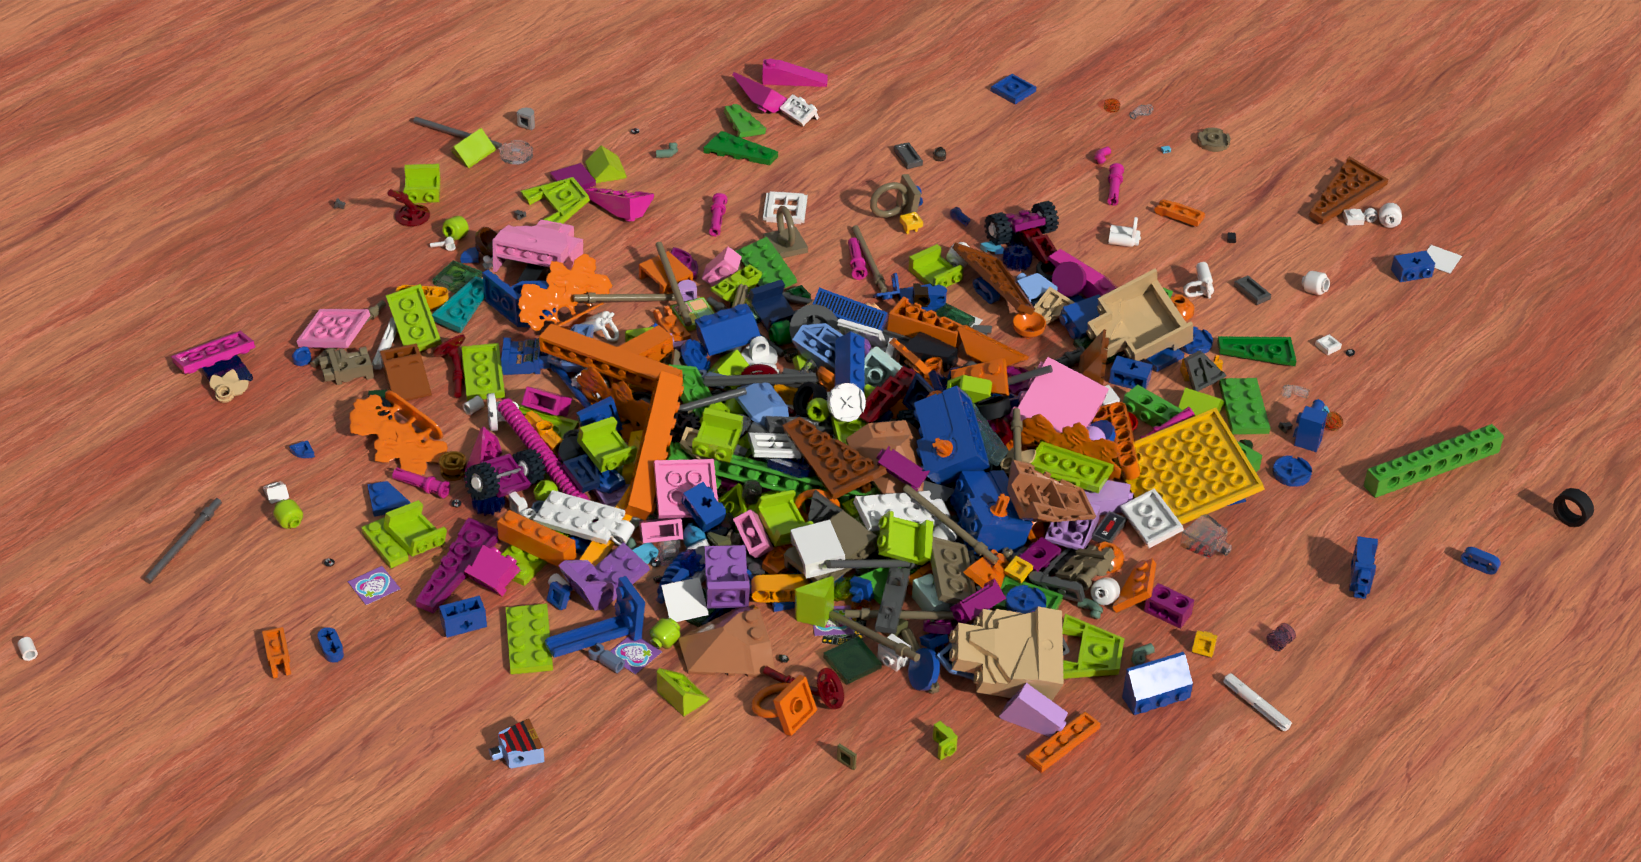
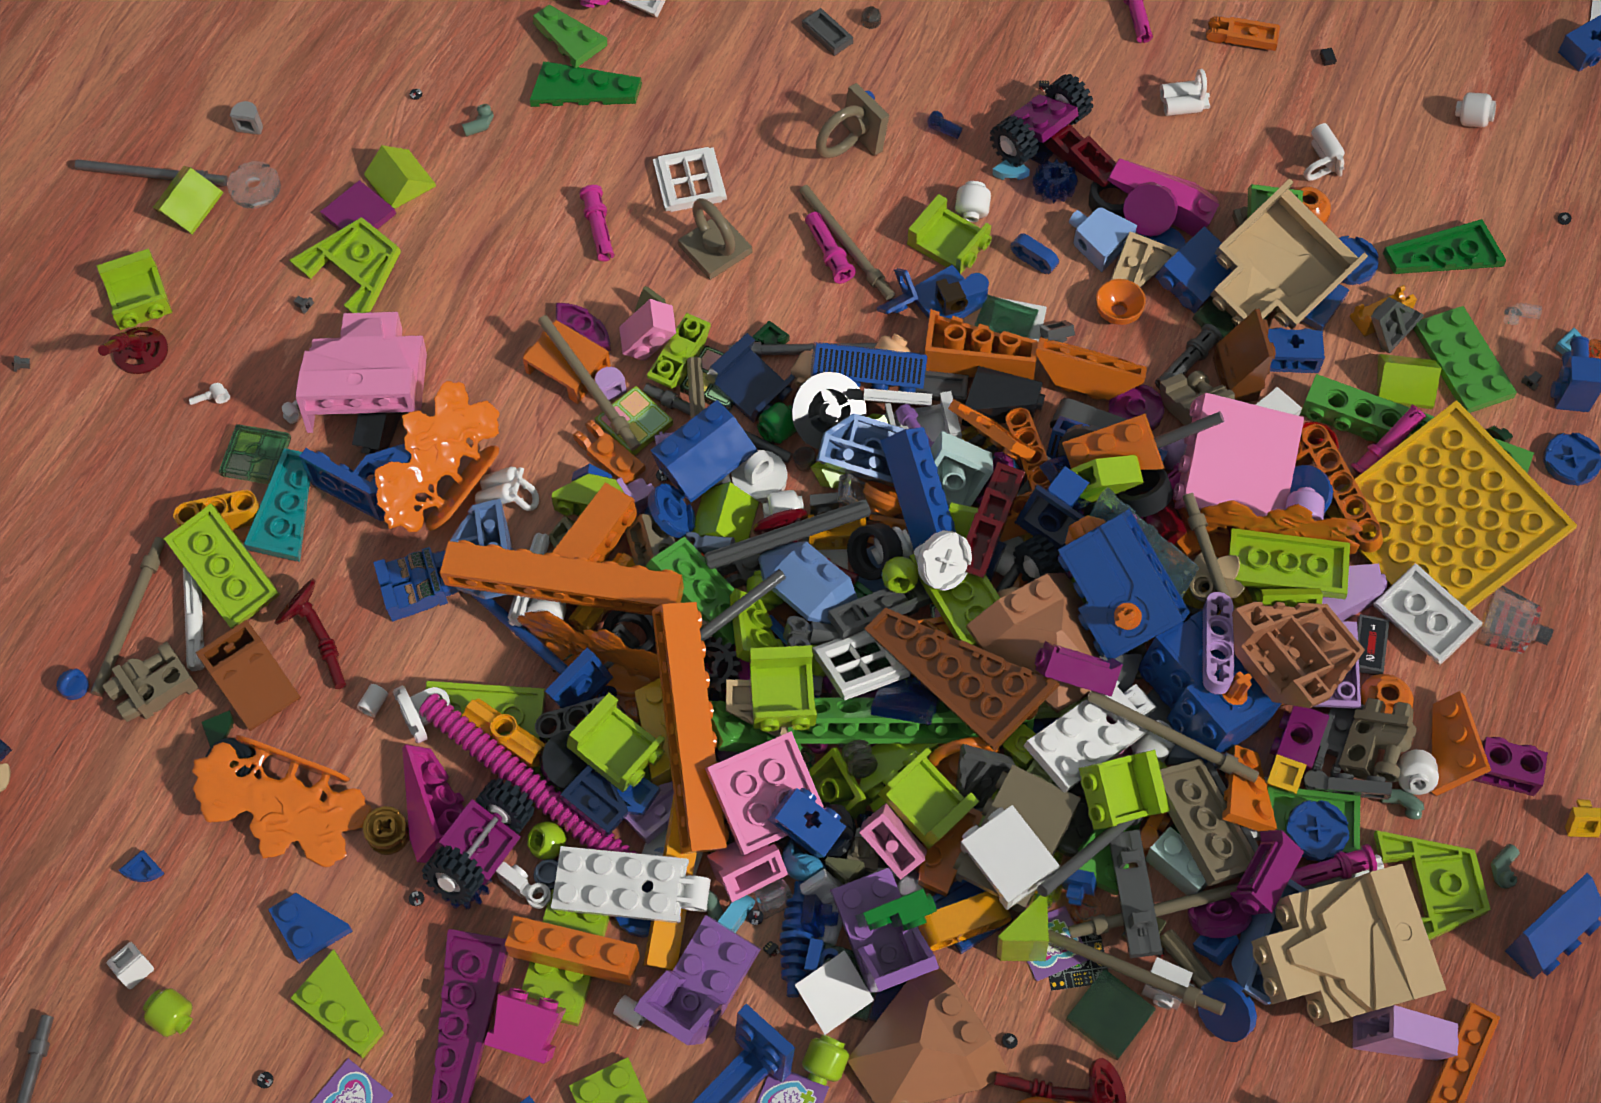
camera: 15 degrees left, 20 degrees up
bright pink plate [296,309,370,349] -> none
lime panel [383,500,447,556] -> none
dark pink pin [392,467,451,499] -> none
lime head [443,216,469,241] -> none
blue tile [460,247,479,263] -> none
lime plate [462,343,505,401] -> none
reddish brown piece [475,227,497,257] -> none
dark pink hips [521,386,572,417] -> none
blue tile [547,581,573,610] -> none
dark tan bar [573,292,676,303] -> none
dark pink wedge [584,188,654,221] -> none
bright green plate [735,237,797,288] -> none
yellow tile [900,212,923,234] -> none
dark orange wing [952,242,1035,315] -> none
dark tan arm [1002,546,1028,562] -> none
dark grey tile [1234,275,1271,305] -> none
white tile [1315,334,1342,355] -> none
none -> green plate [855,889,937,931]
none -> blue slope [1047,466,1089,507]
none -> lavender beam [1203,592,1234,694]

